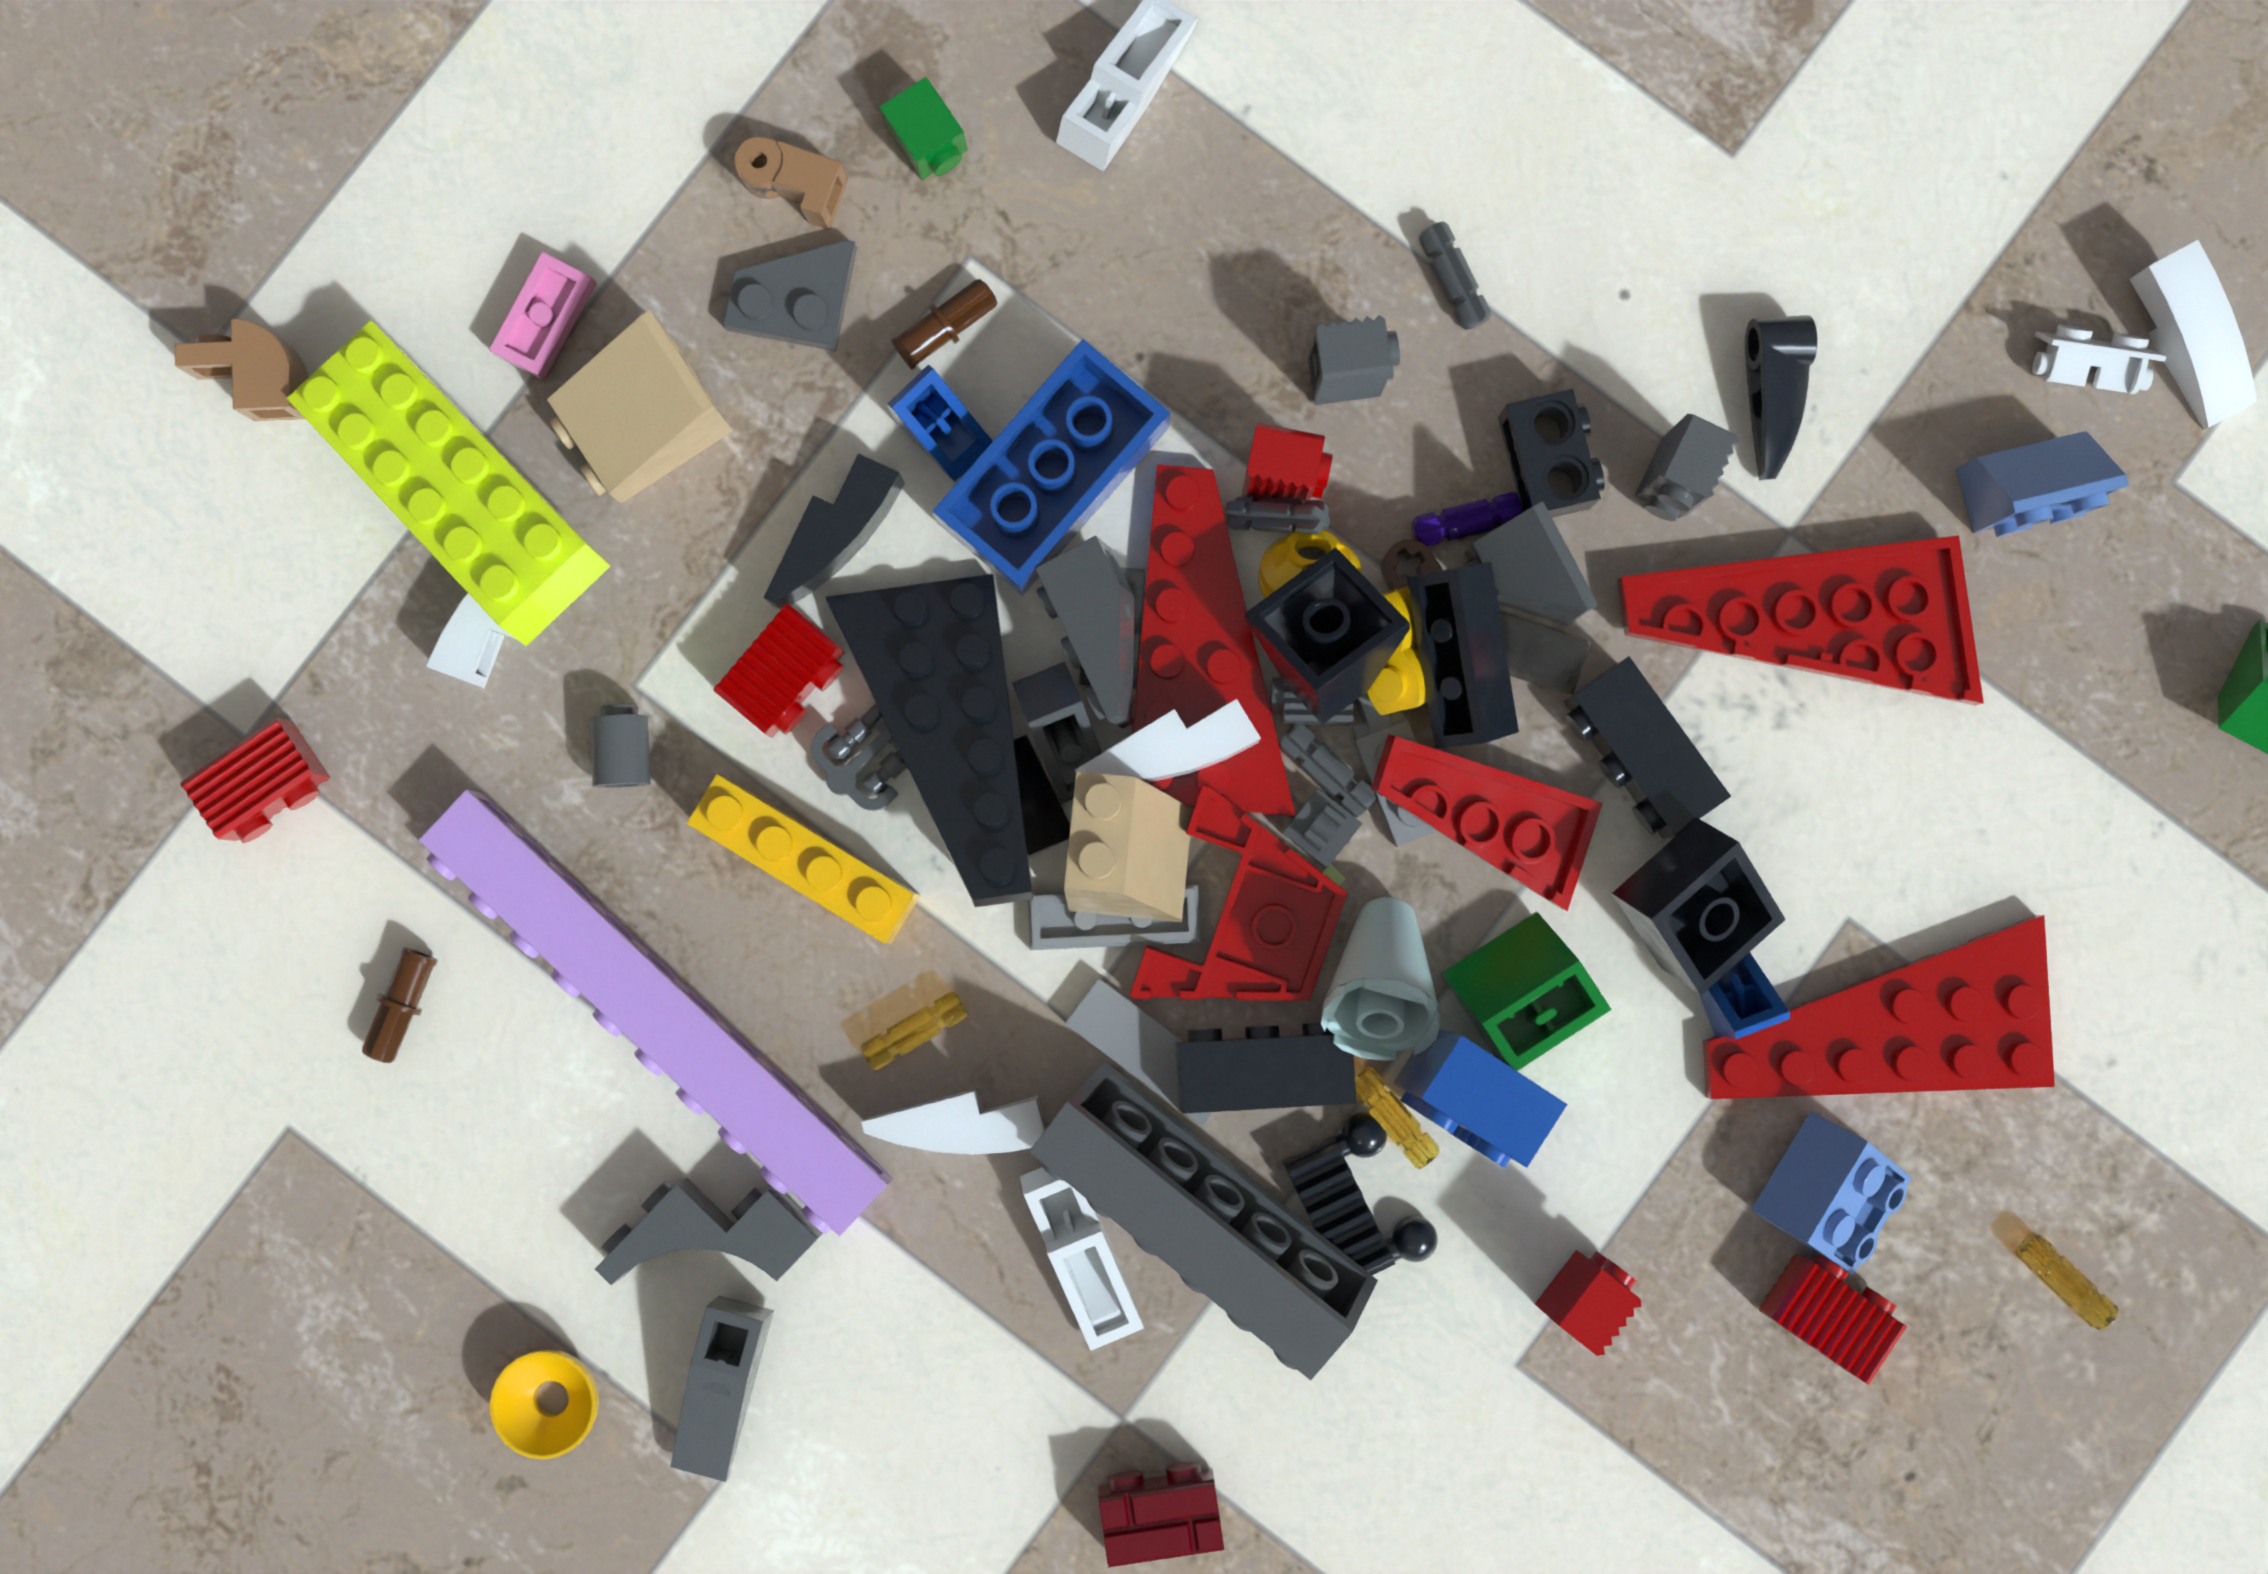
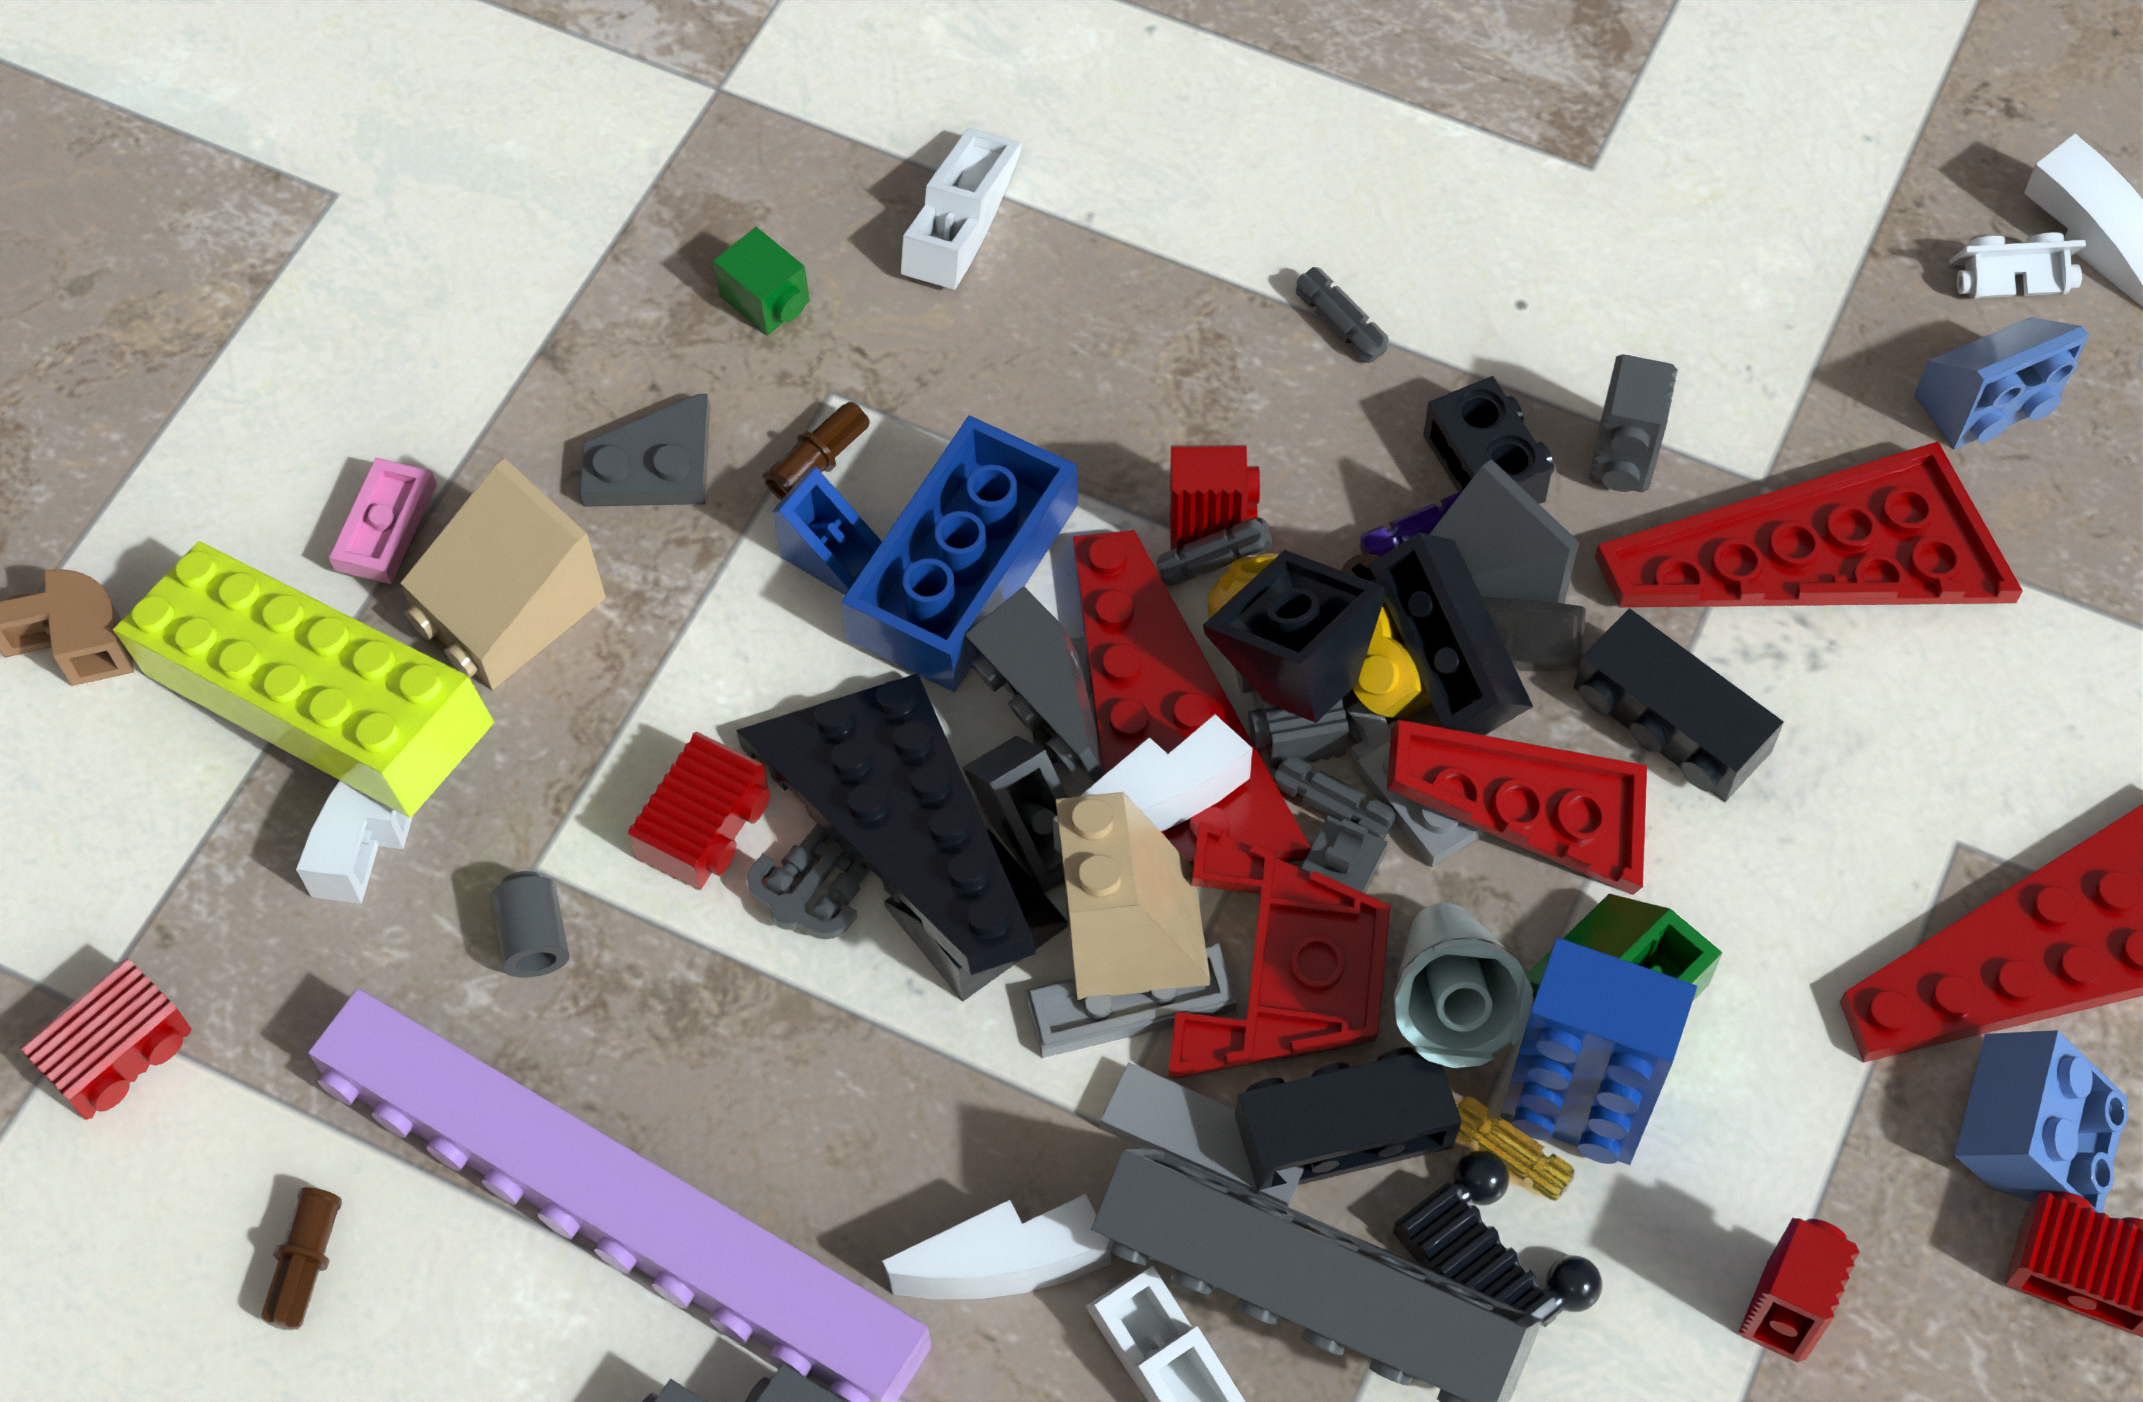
camera: 10 degrees left, 25 degrees down
yellow brick [686,774,921,944] -> none
medium nougat leg [734,136,848,230] -> none
black slope [763,453,905,610] -> none
clear yellow axle [860,992,968,1070] -> none
dark grey brick [1307,315,1400,405] -> none
black brick [1612,818,1786,996] -> none
blue slope [1699,952,1790,1039] -> none
black piece [1745,315,1818,481] -> none

